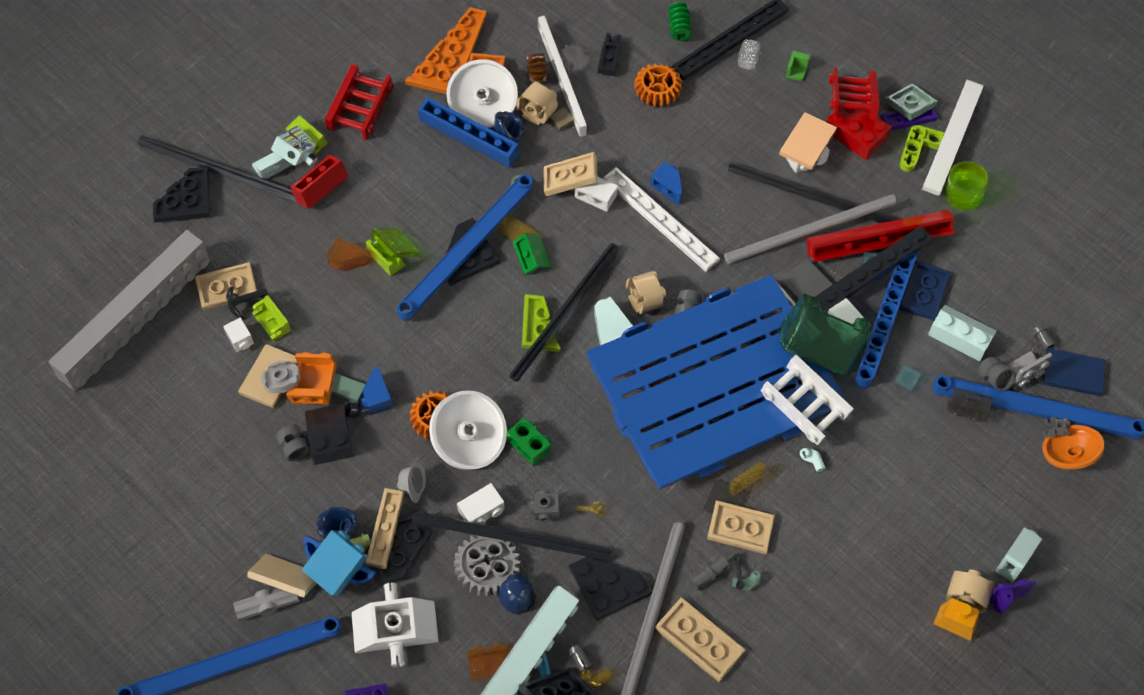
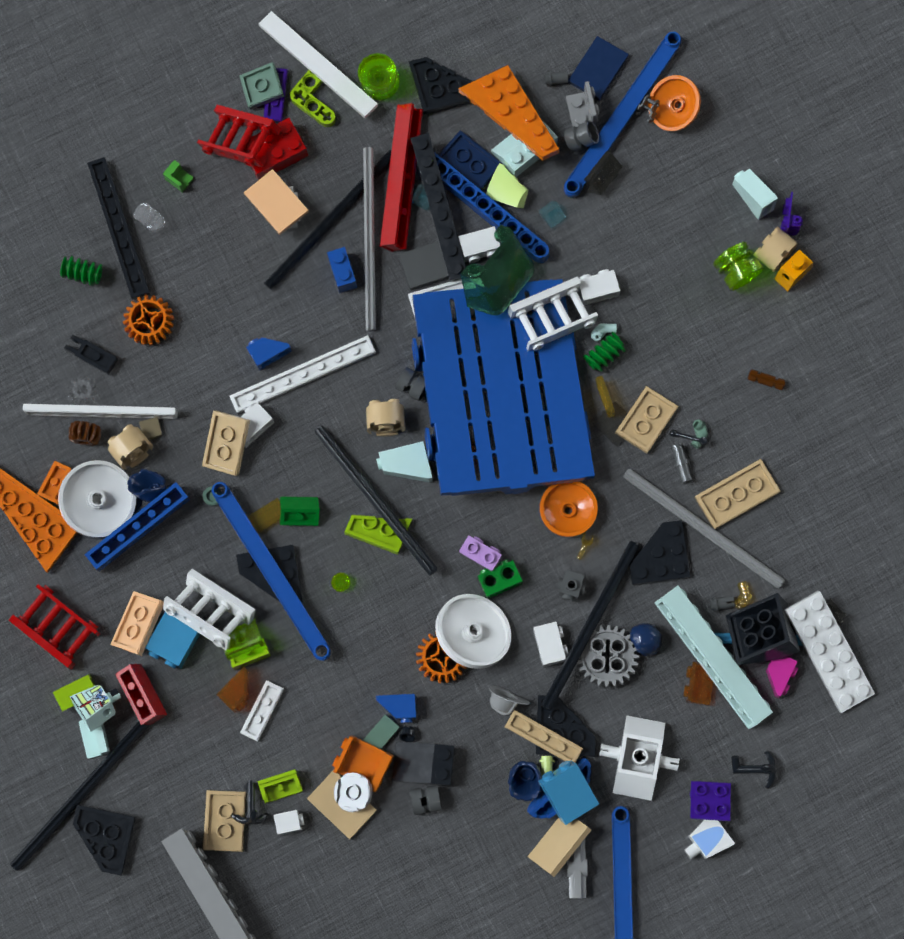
camera: 65 degrees left, 15 degrees up
none -> light nougat tile [110,591,164,656]
none -> dark azure brick [145,612,200,669]
none -> white fence [163,569,255,650]
none -> white tile [240,680,284,742]
none -> blue brick [327,247,357,293]
none -> clear neon green plate [331,573,351,592]
none -> black plate [409,57,472,114]
none -> orange wing [458,65,560,161]
none -> lavender bracket [459,535,502,571]
none -> yellowish green slope [486,163,529,208]
none -> orange dish [540,482,598,537]
none -> white brick [578,269,620,305]
none -> green piece [583,331,626,372]
none -> clear neon green wheel [713,242,764,291]
none -> reddish brown axle [748,369,785,390]

